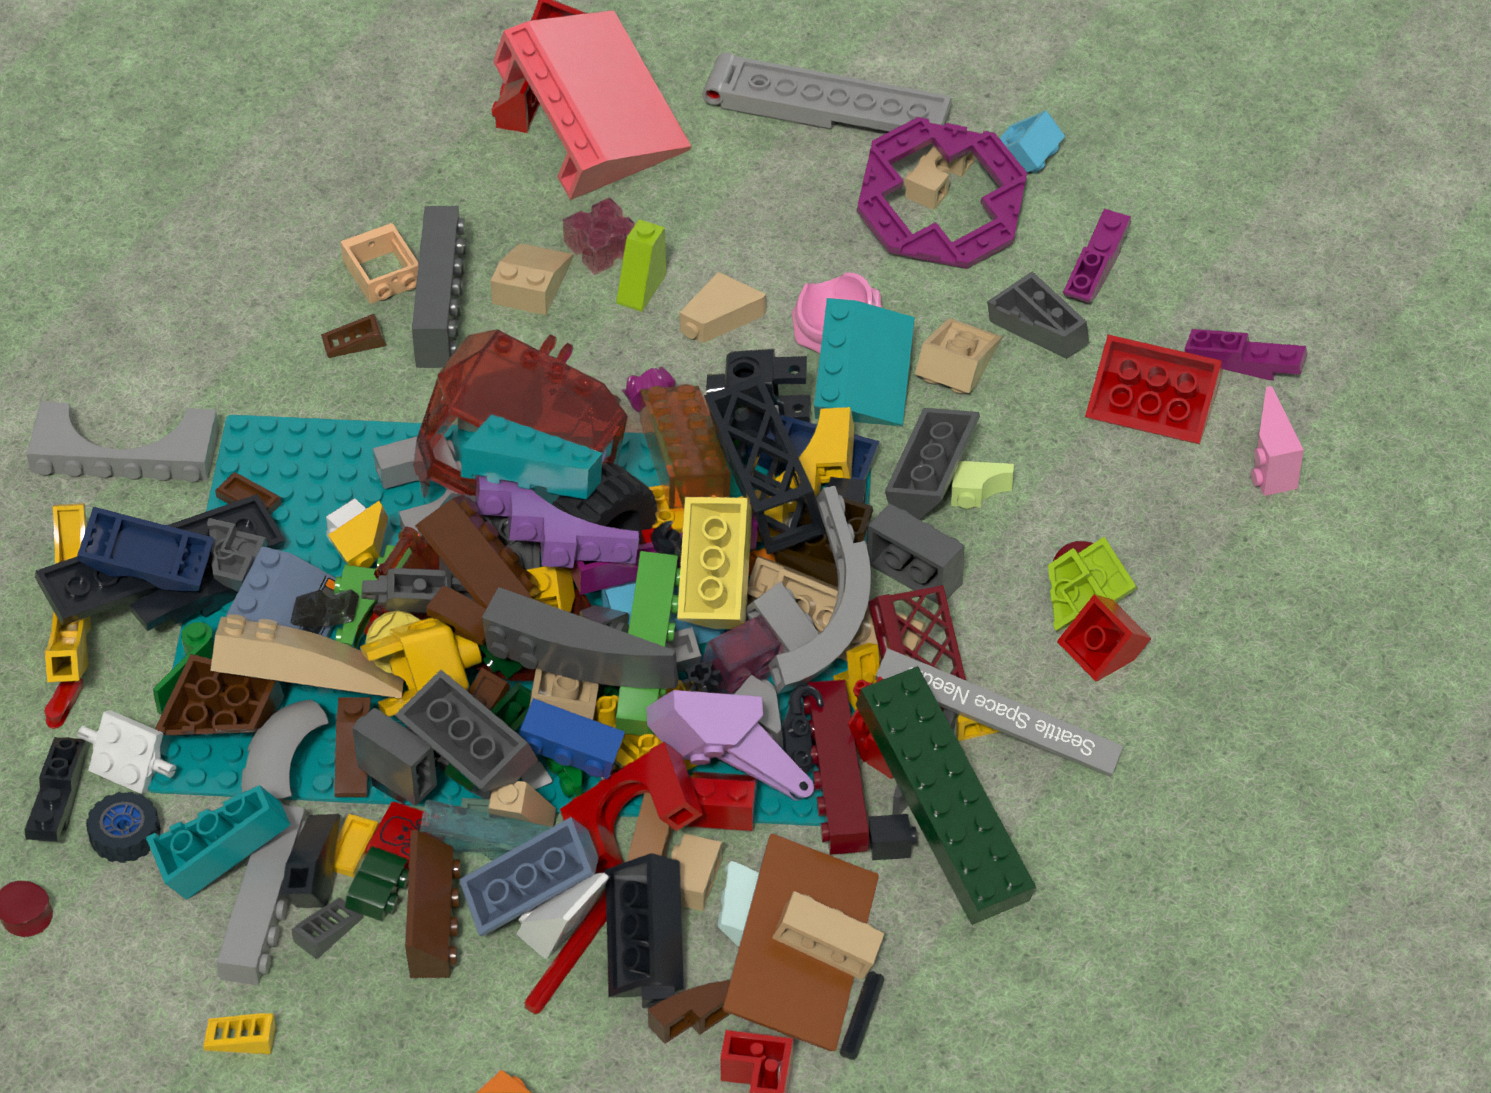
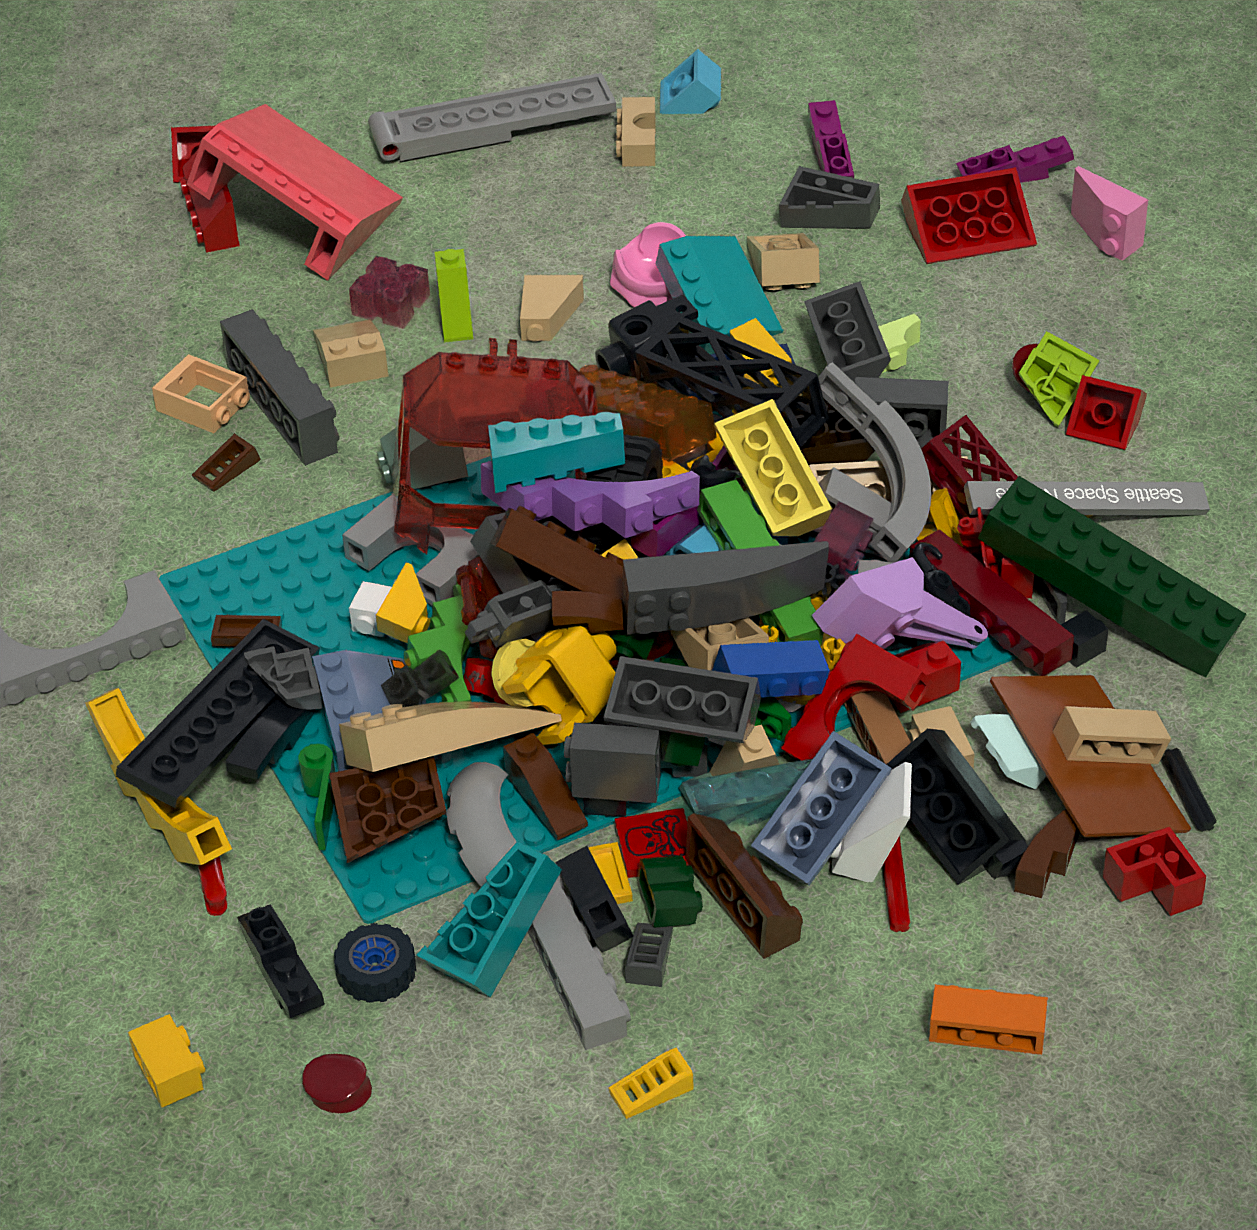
camera: 30 degrees left, 5 degrees down
dark blue slope [77,506,214,591] -> none
white plate [77,710,176,794] -> none
magenta plate [856,117,1027,269] -> none

